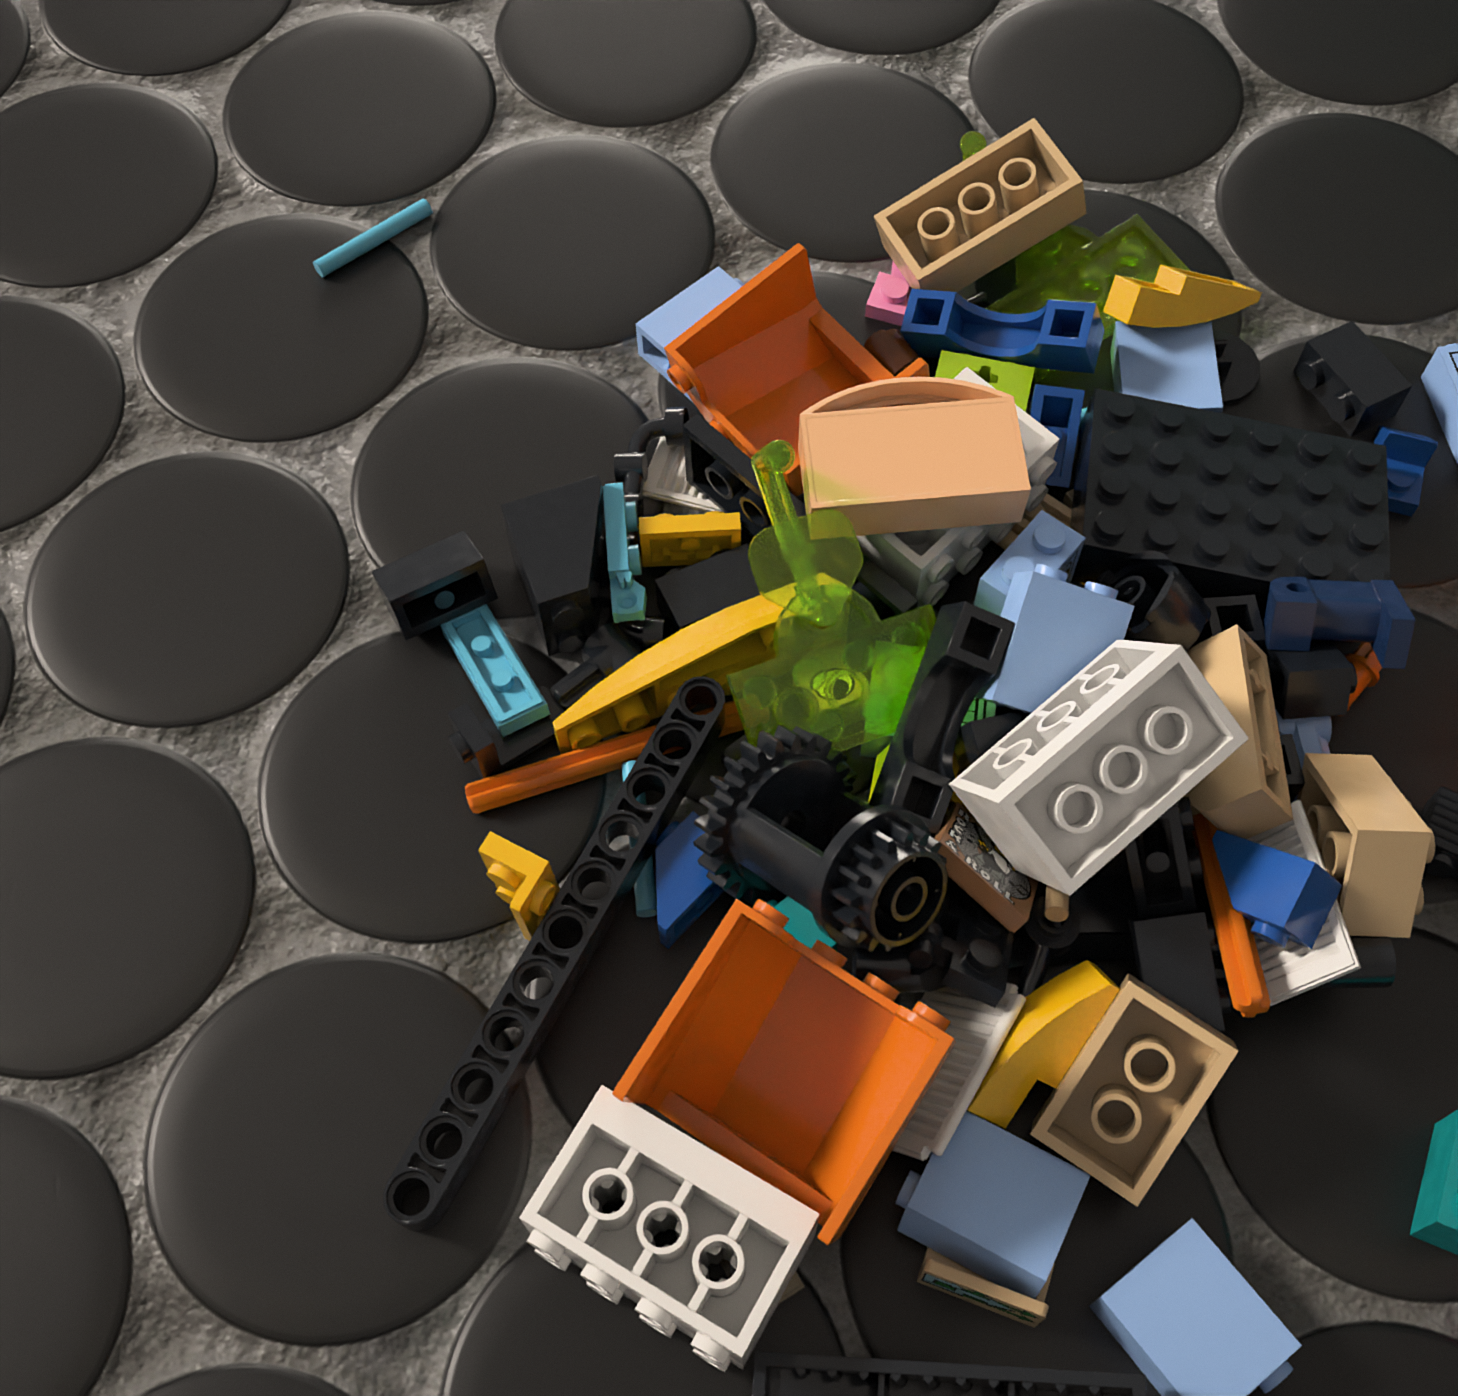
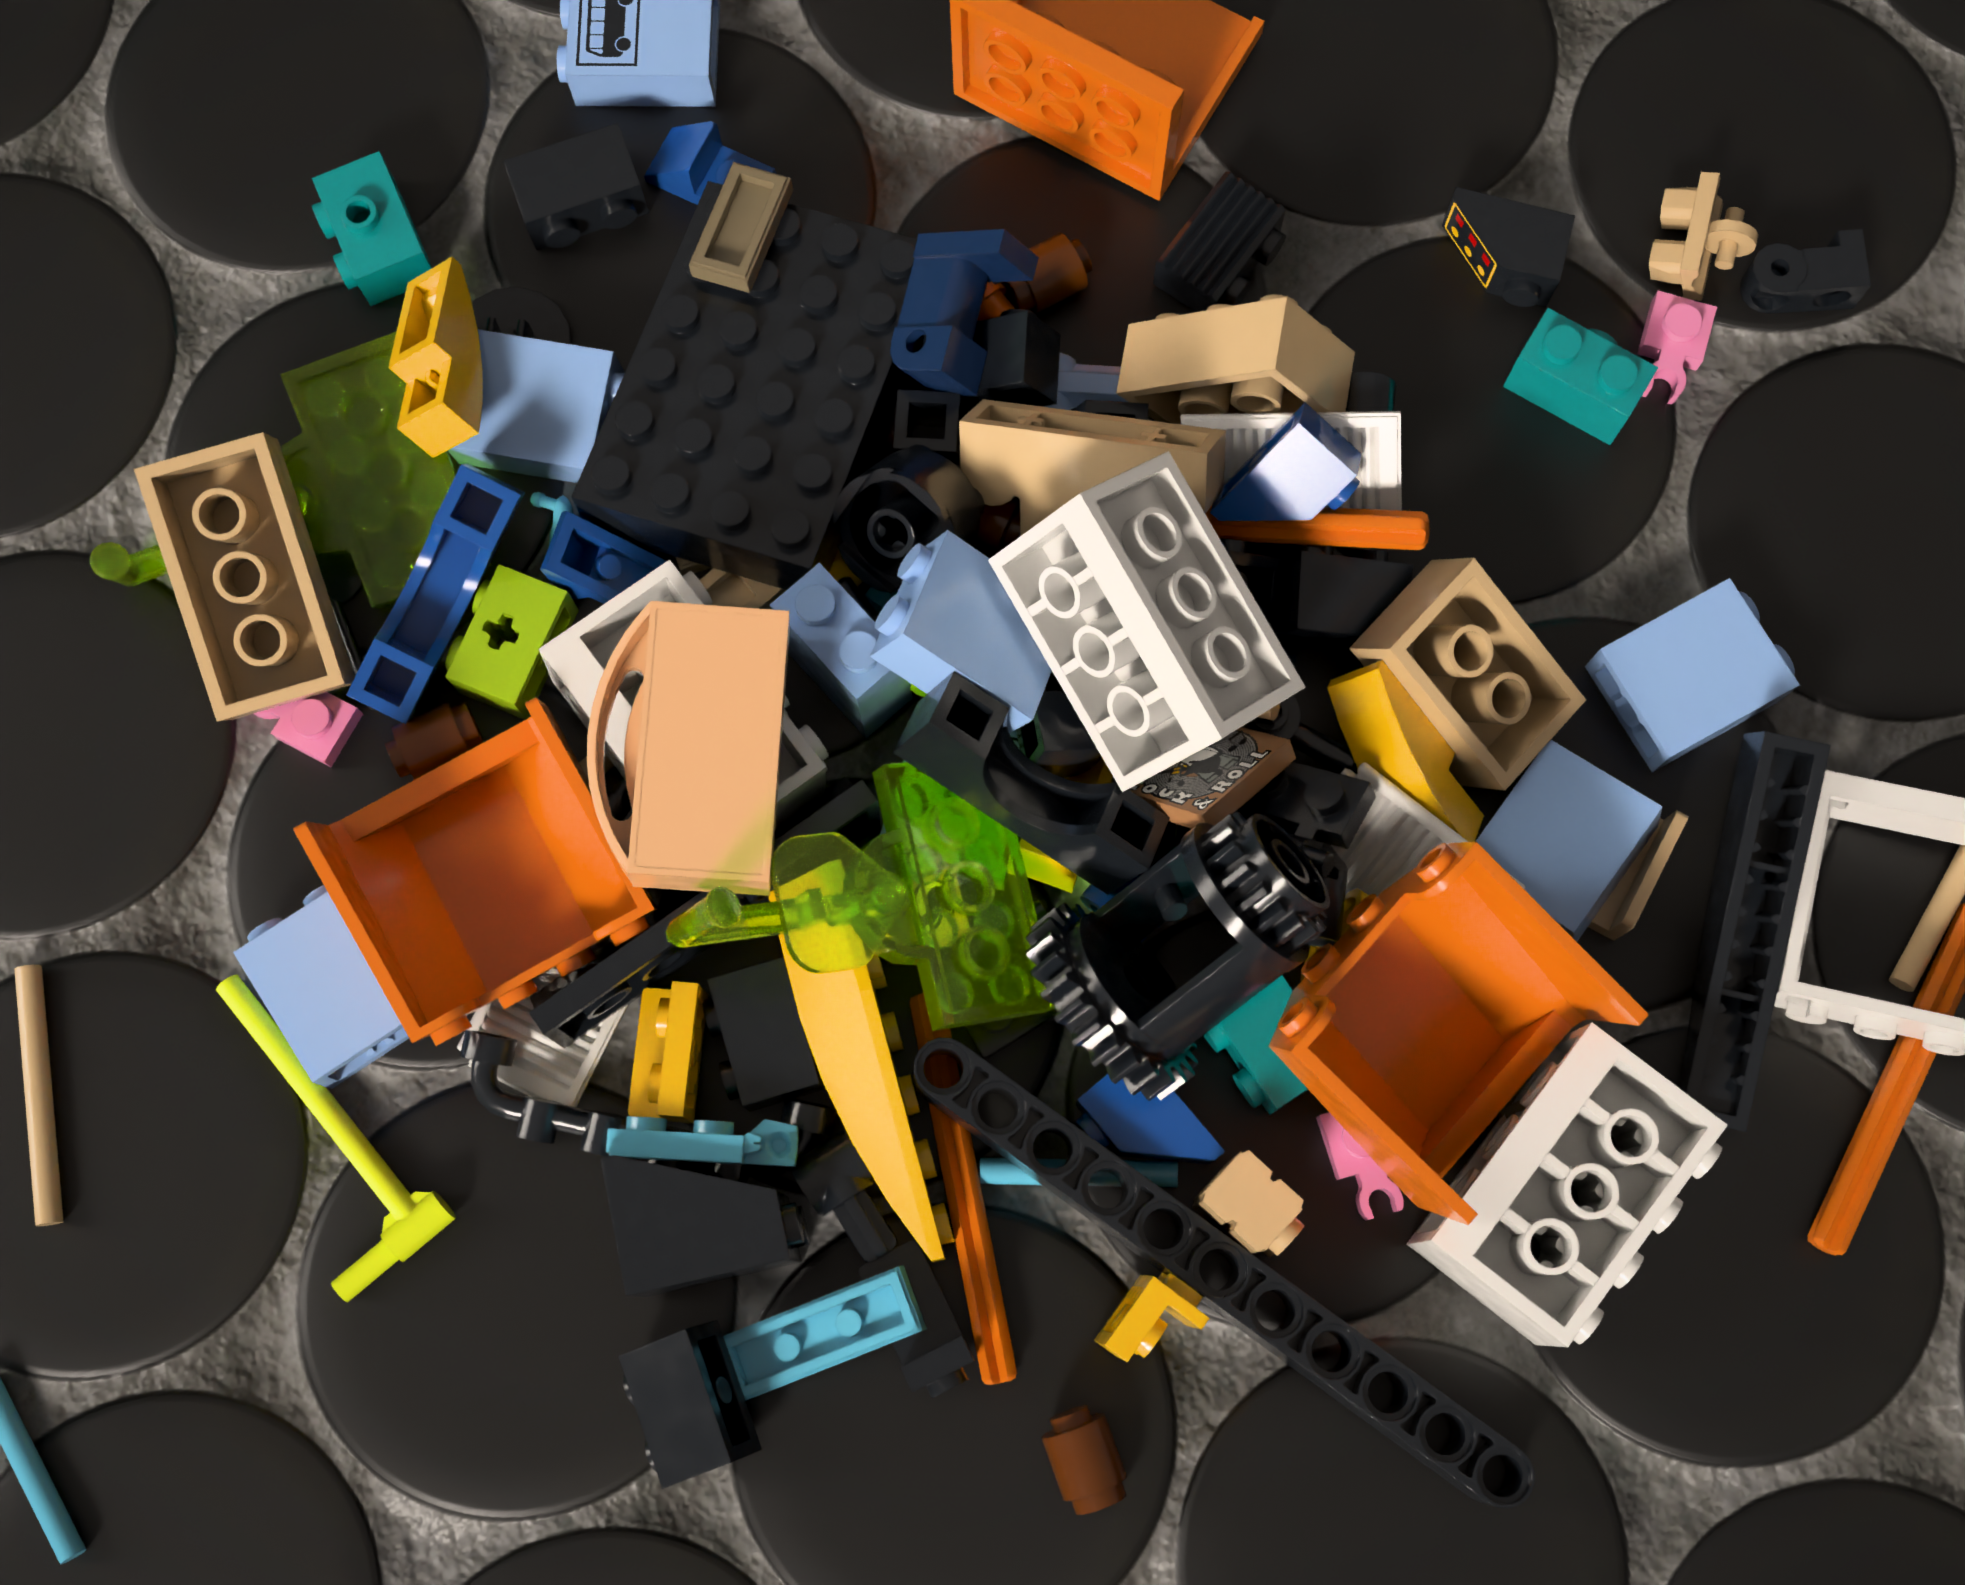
camera: 80 degrees left, 15 degrees up
none -> tan bar [14,965,64,1226]
none -> neon yellow bar [216,974,456,1303]
none -> teal brick [311,151,433,306]
none -> dark tan tile [689,162,793,293]
none -> reddish brown brick [1000,232,1092,314]
none -> reddish brown brick [1041,1405,1127,1515]
none -> tan brick [1192,1150,1305,1258]

